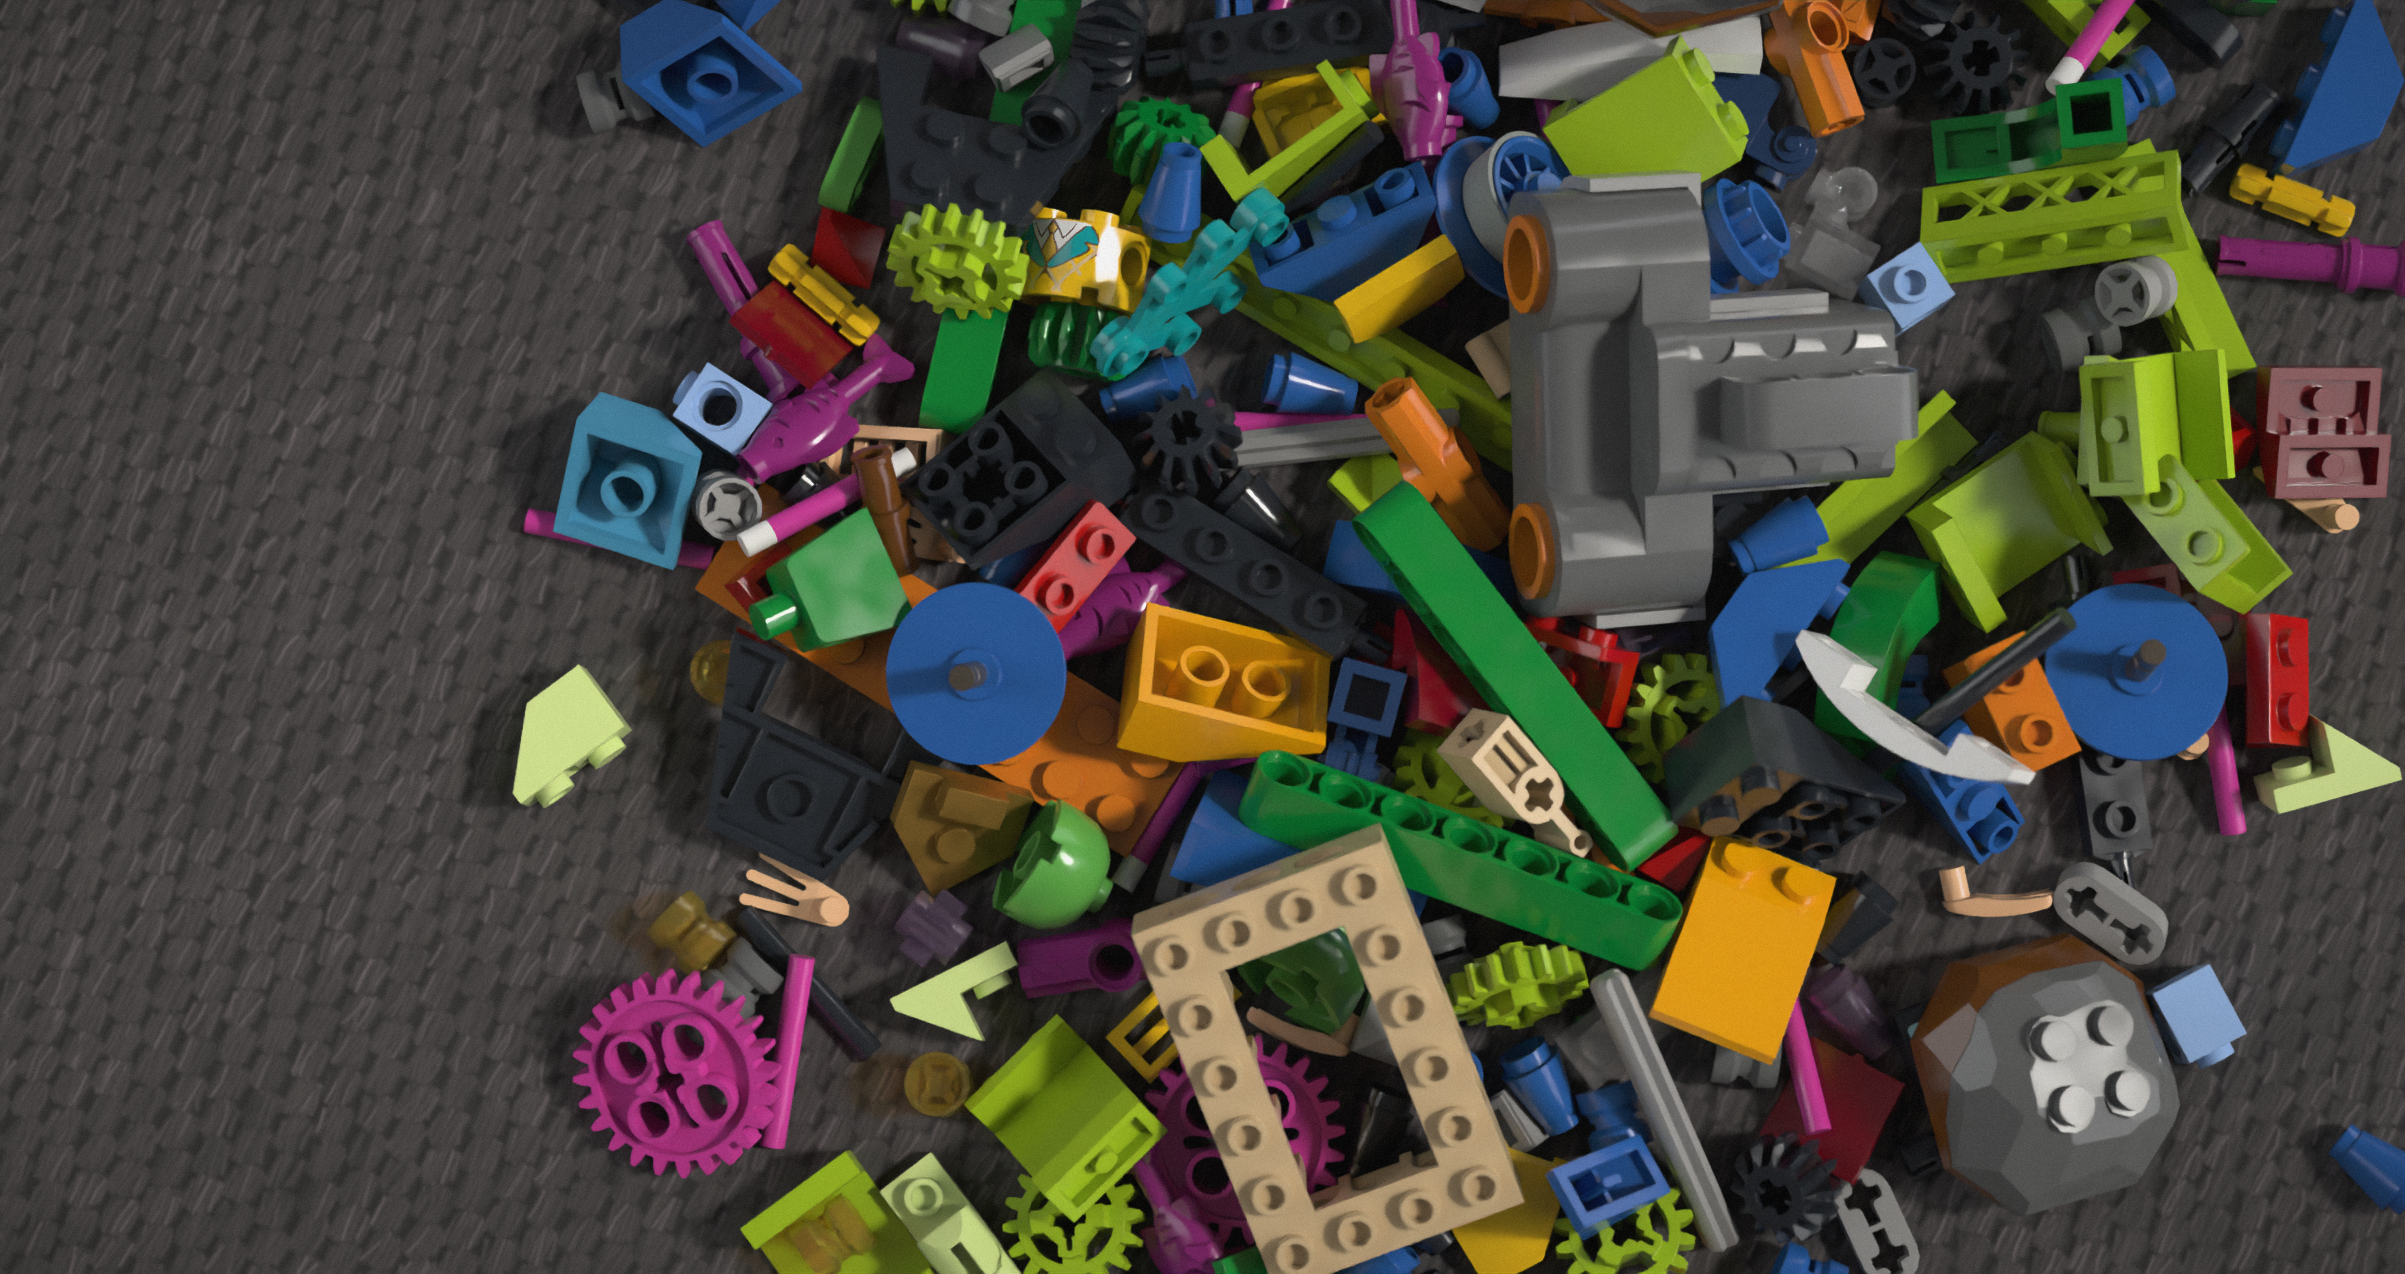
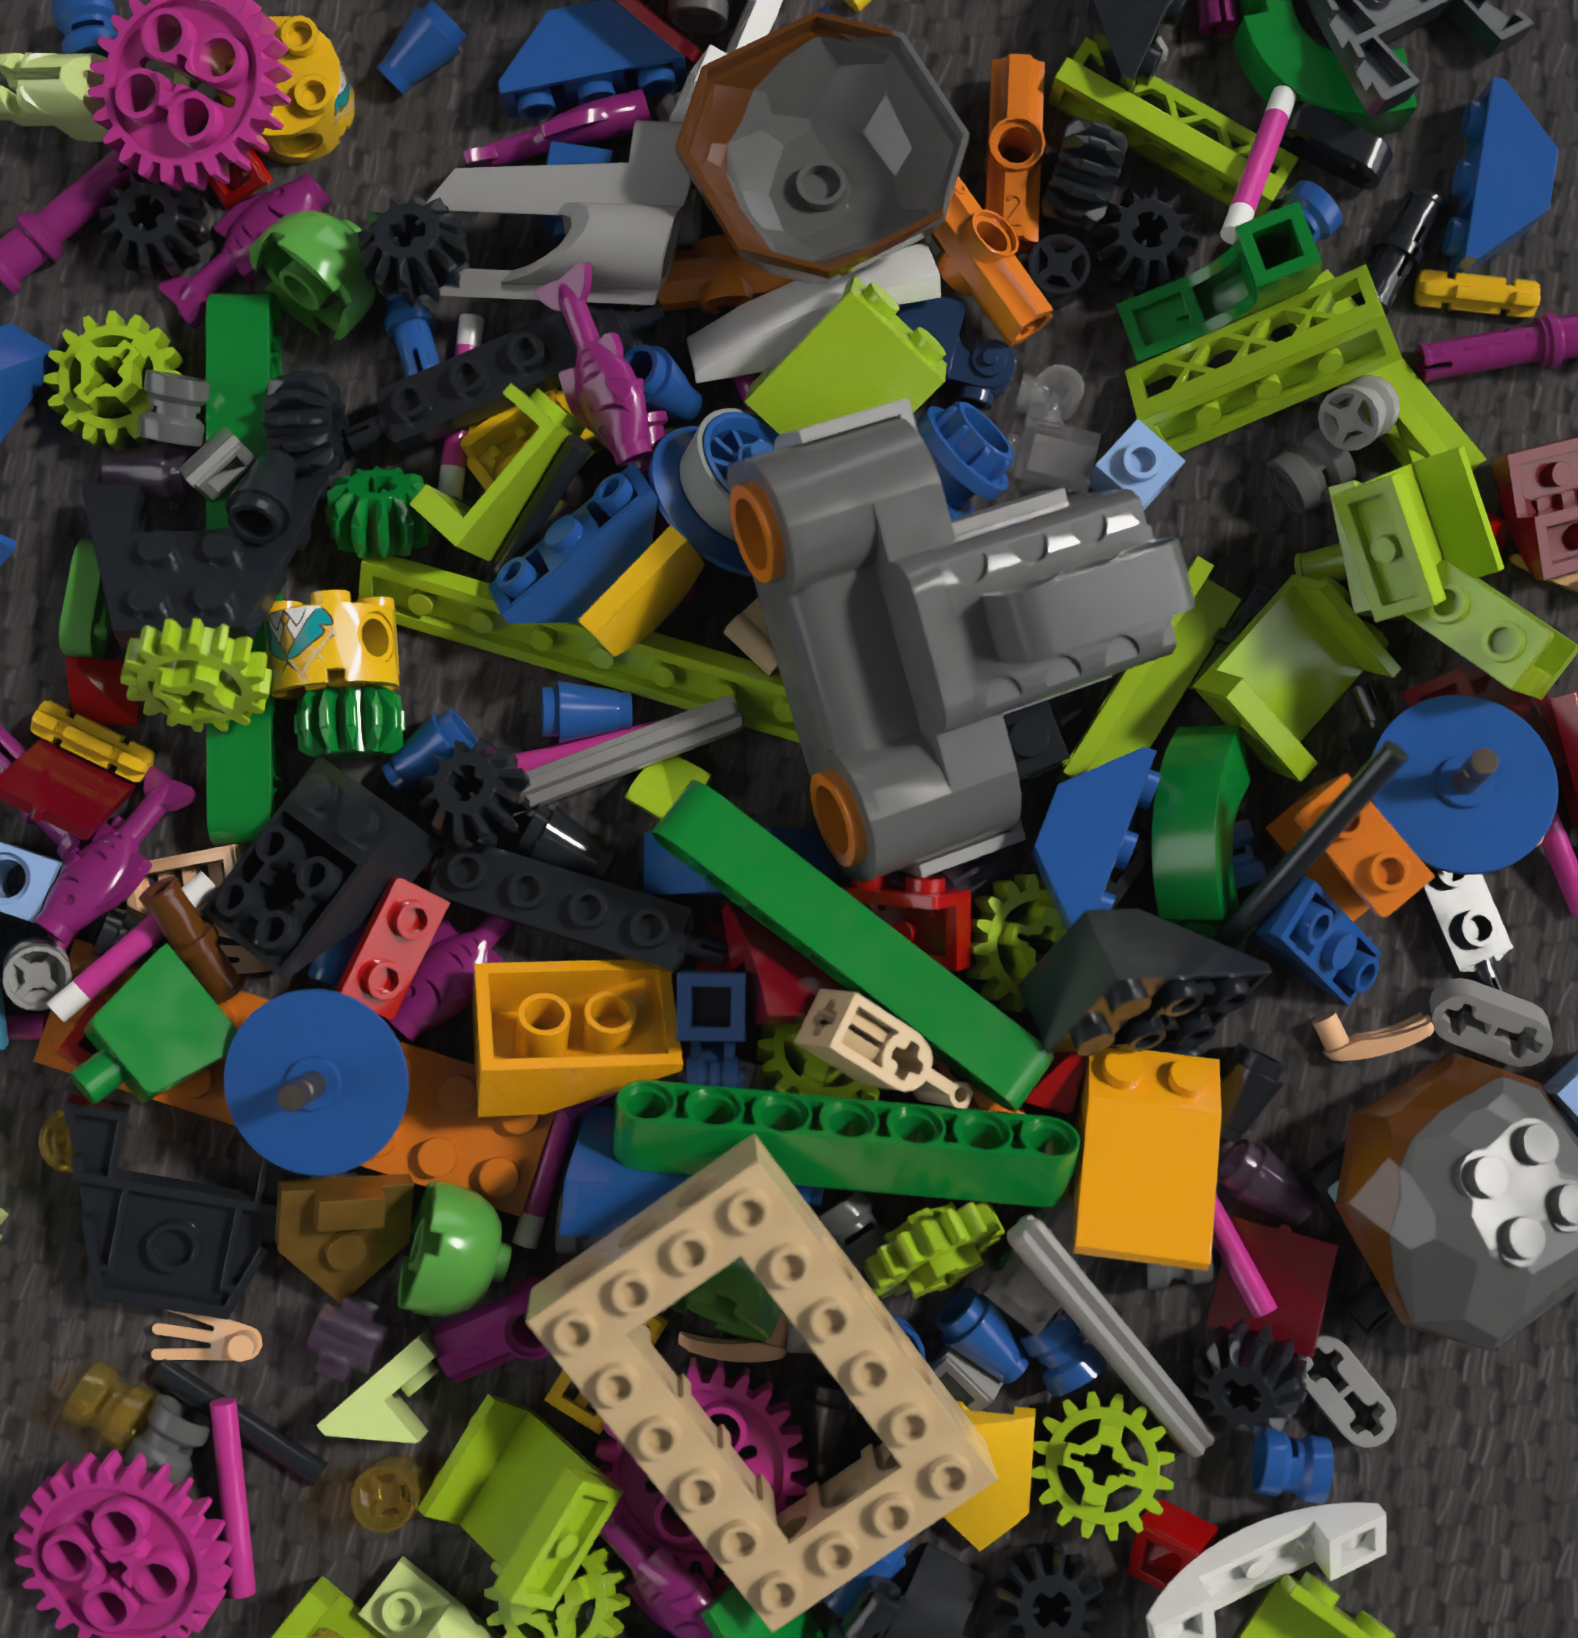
camera: 15 degrees left, 0 degrees up
teal plant [1090,187,1289,377] -> none
blue cone [1138,142,1202,243] -> none
orange piece [1365,376,1512,552] -> none
blue slope [1545,1134,1671,1241] -> none
blue cone [1727,495,1829,577] -> none
white slope [1795,630,2036,785] -> none

